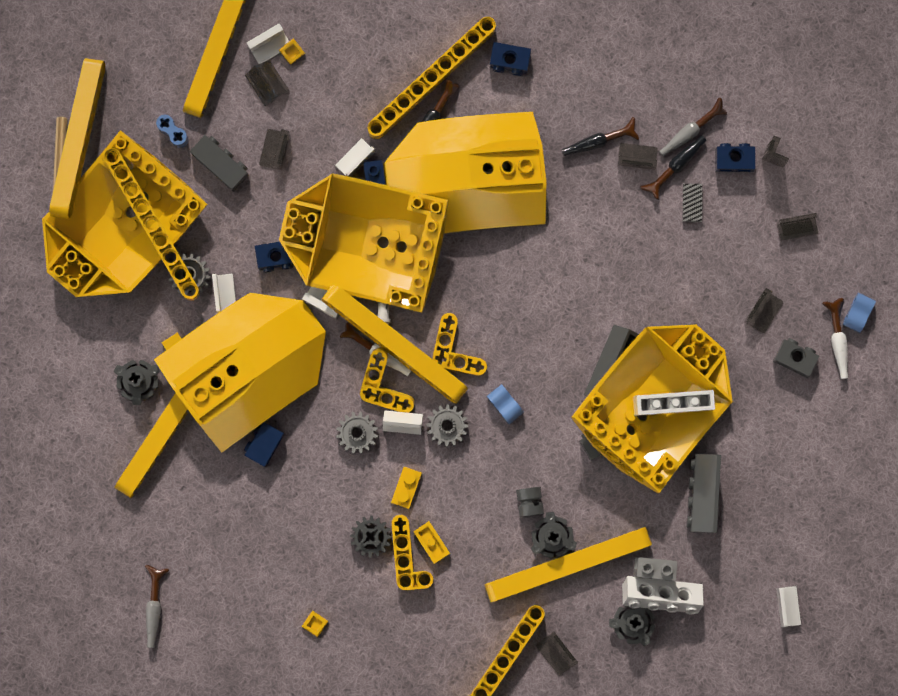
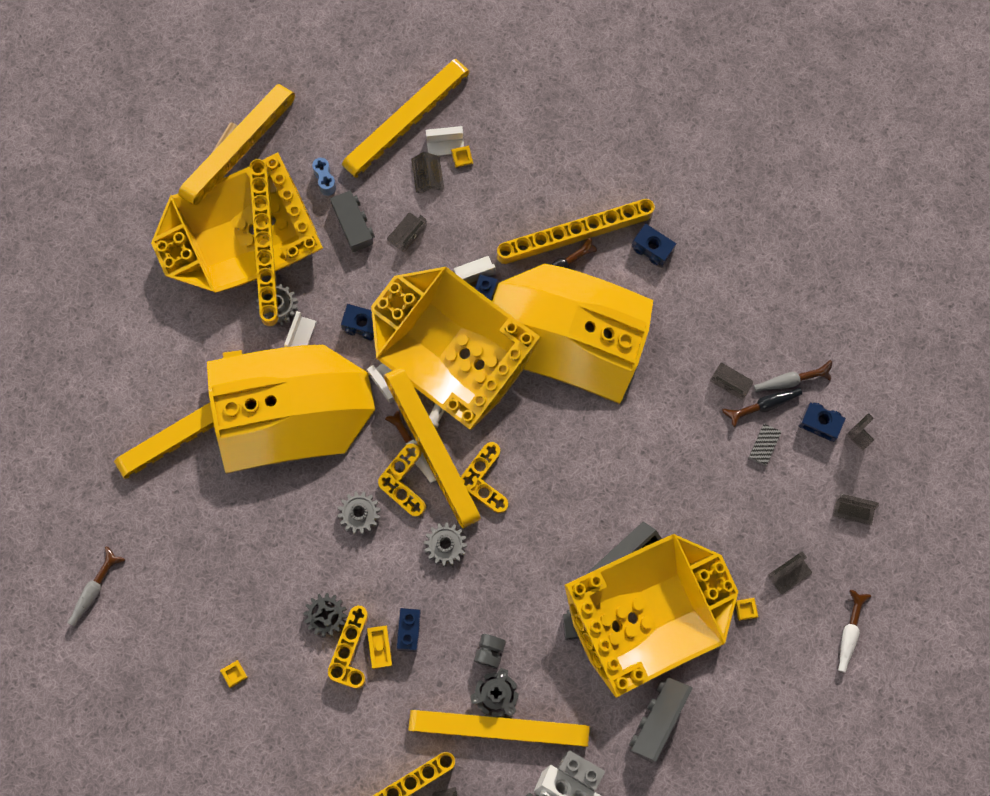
camera: 20 degrees right, 10 degrees down
dark grey piece [113,360,160,405] -> none
dark blue brick [244,423,285,468] -> none
white panel [383,411,423,435] -> none
yellow plate [391,467,422,509] -> none
medium blue axle [486,384,524,424] -> none
black piece [561,117,639,156] -> none
white brick [633,390,715,416] -> none
dark grey brick [773,338,819,378] -> none
medium blue axle [842,292,876,333] -> none
none -> dark blue brick [397,608,421,652]
none -> yellow tile [735,598,758,621]

